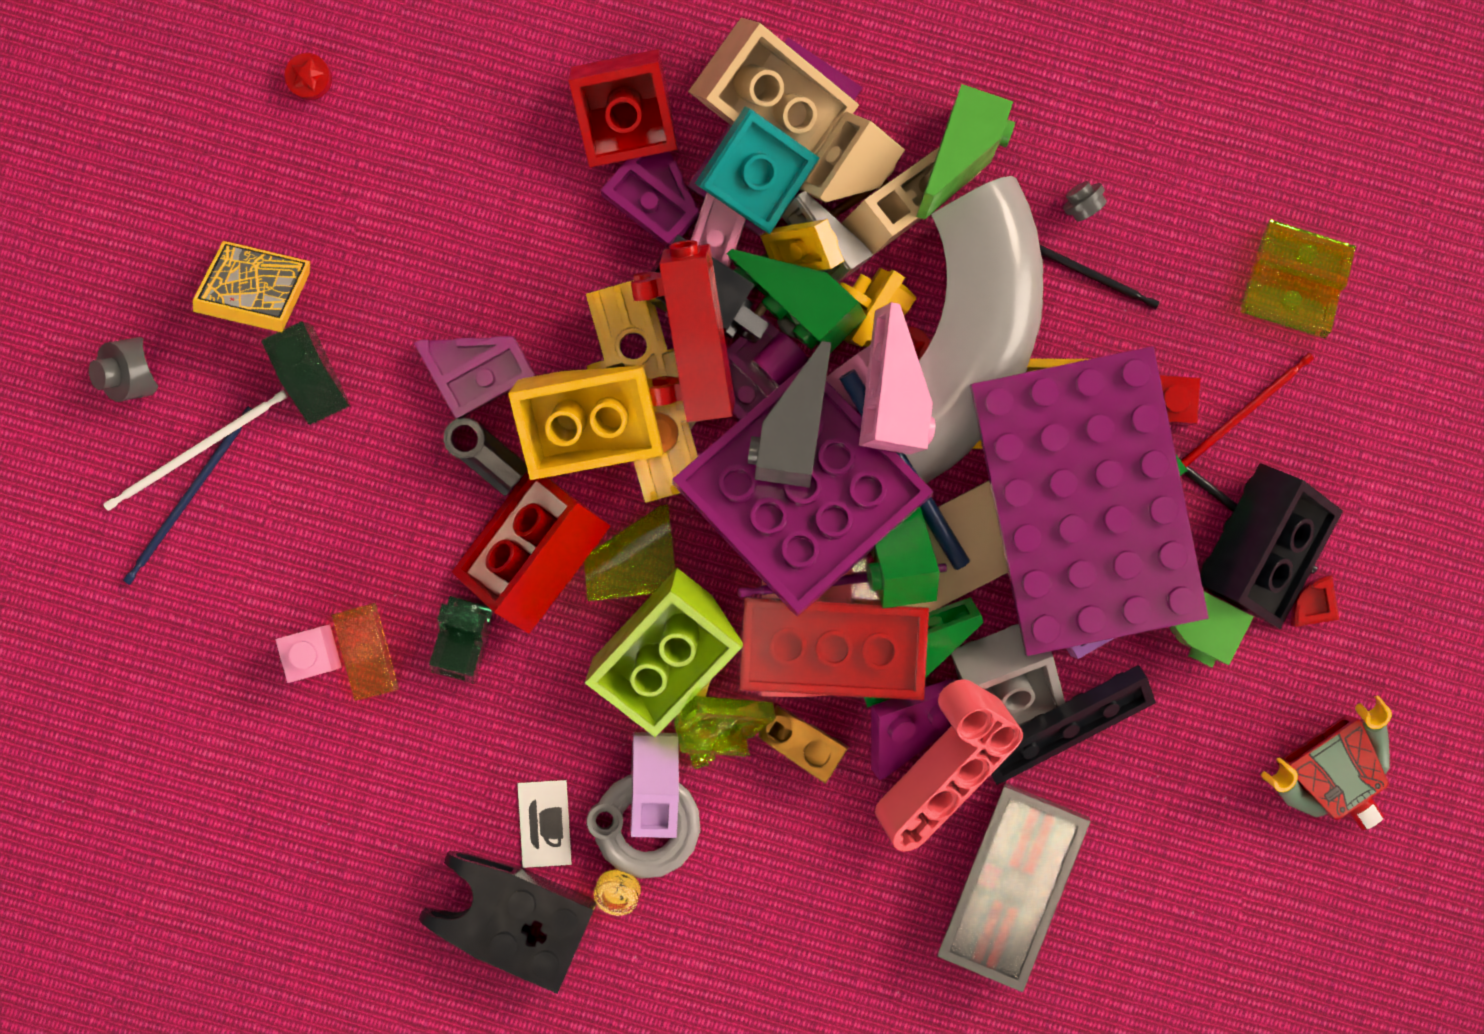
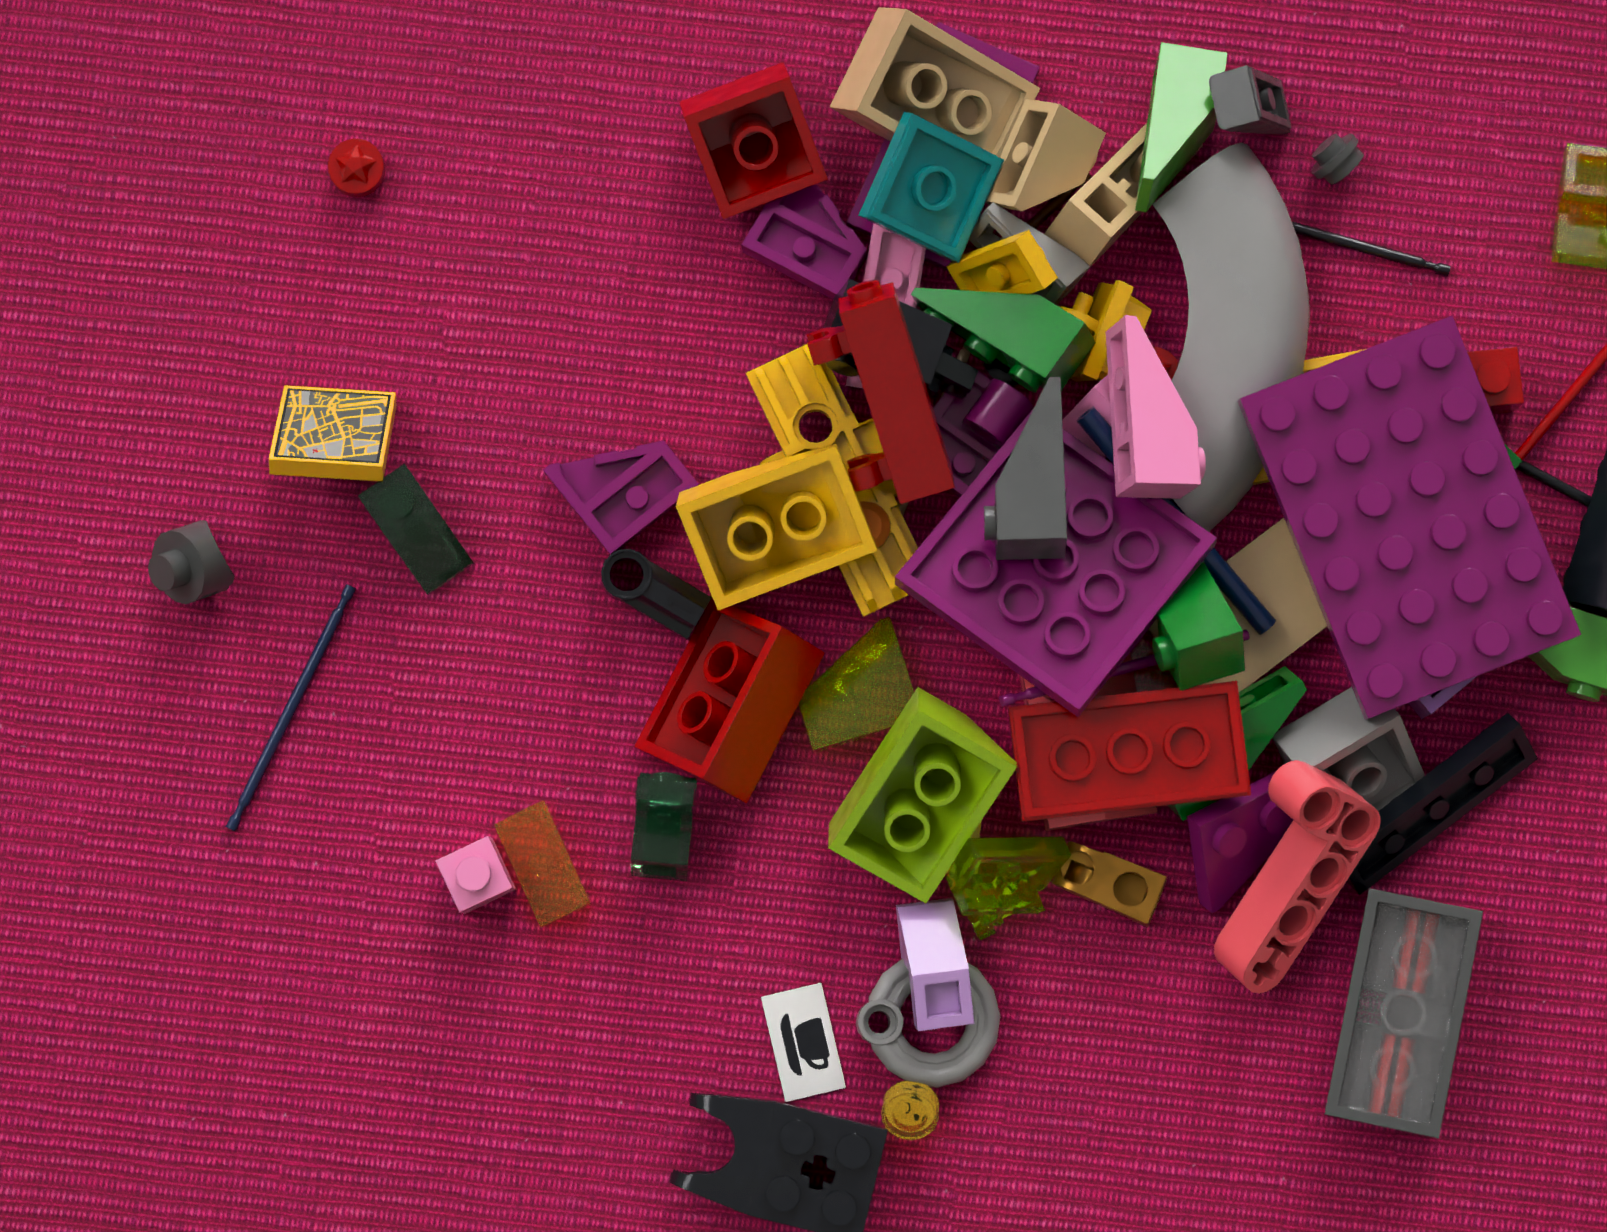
camera: 10 degrees left, 5 degrees down
white piece [104,390,288,511] -> none
none -> dark grey slope [1209,65,1292,135]

